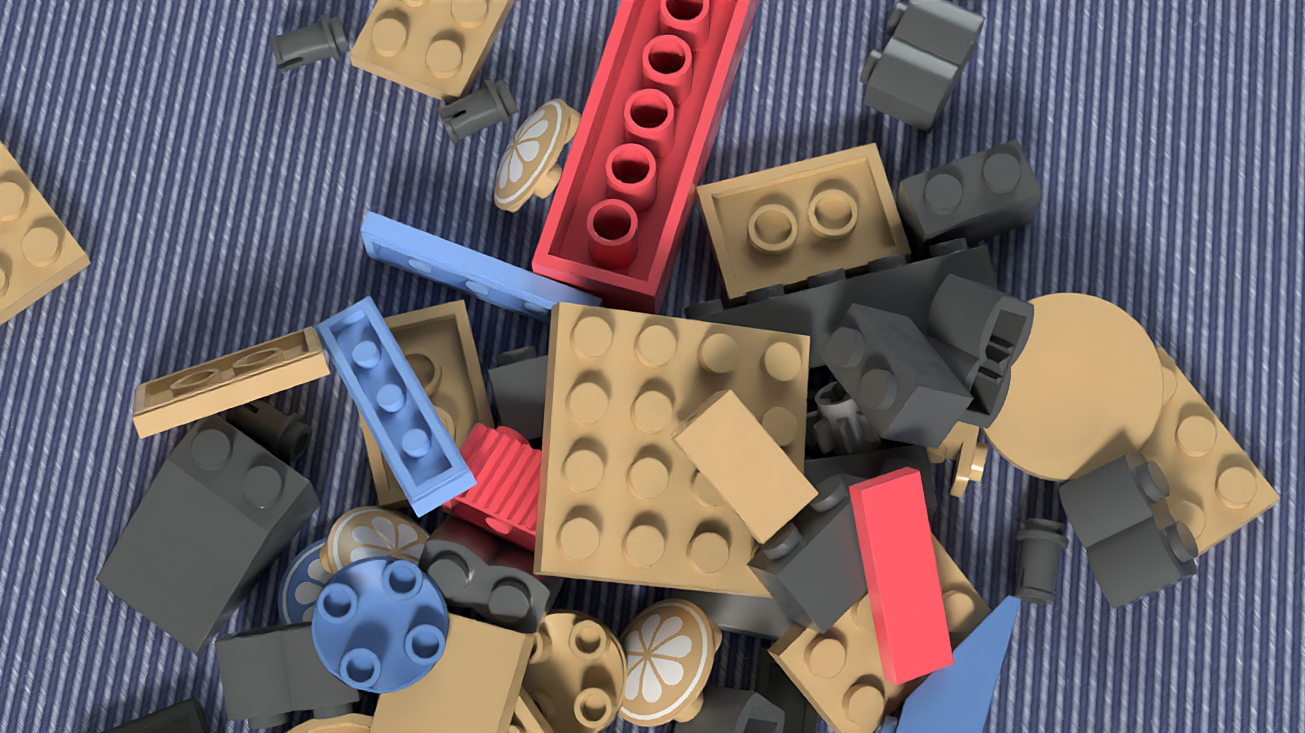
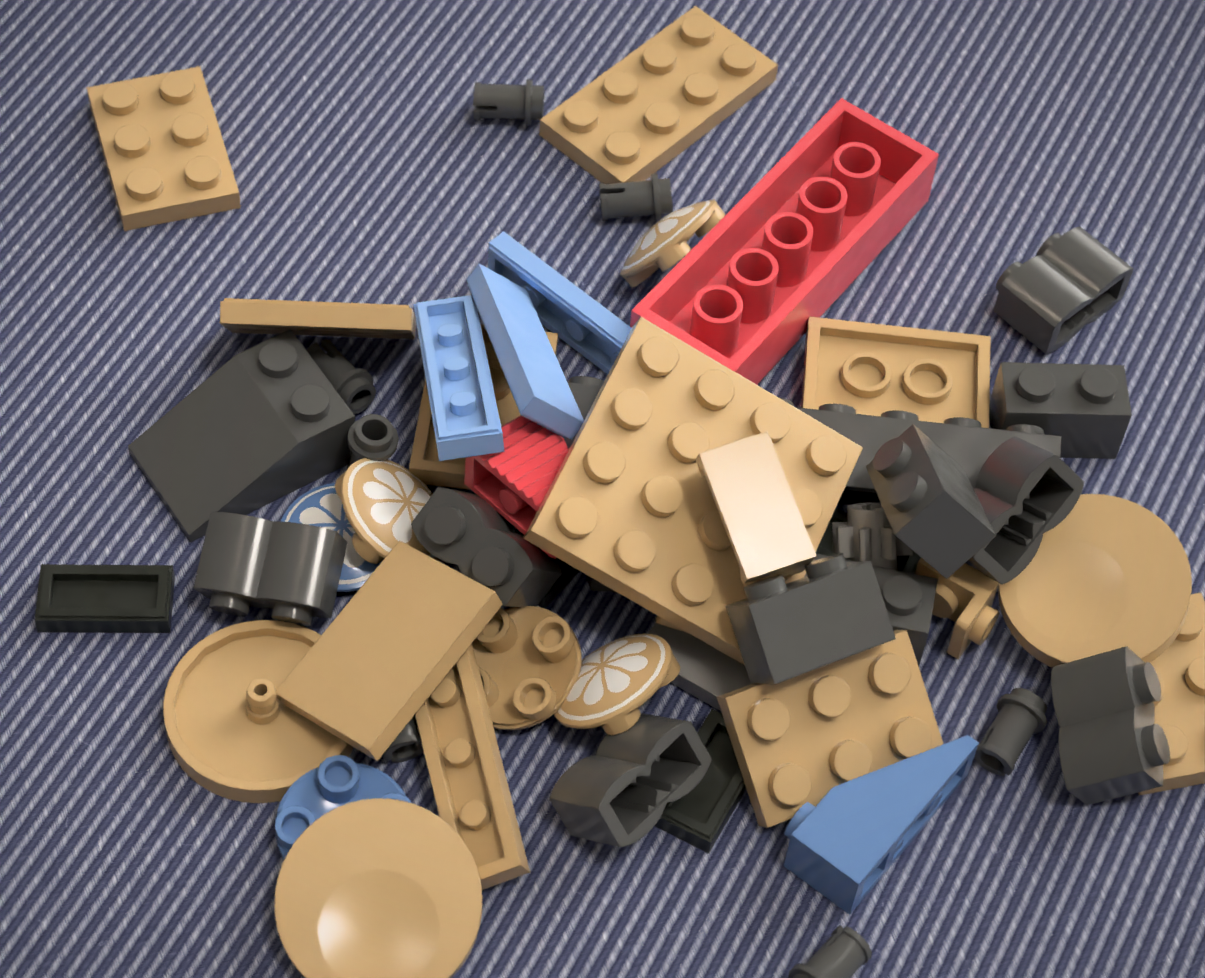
camera: 15 degrees right, 15 degrees down
medium blue dish [312,556,449,693] -> none
coral tile [849,467,954,685] -> none
none -> dark grey pin [347,414,399,469]
none -> light blue tile [466,264,584,440]

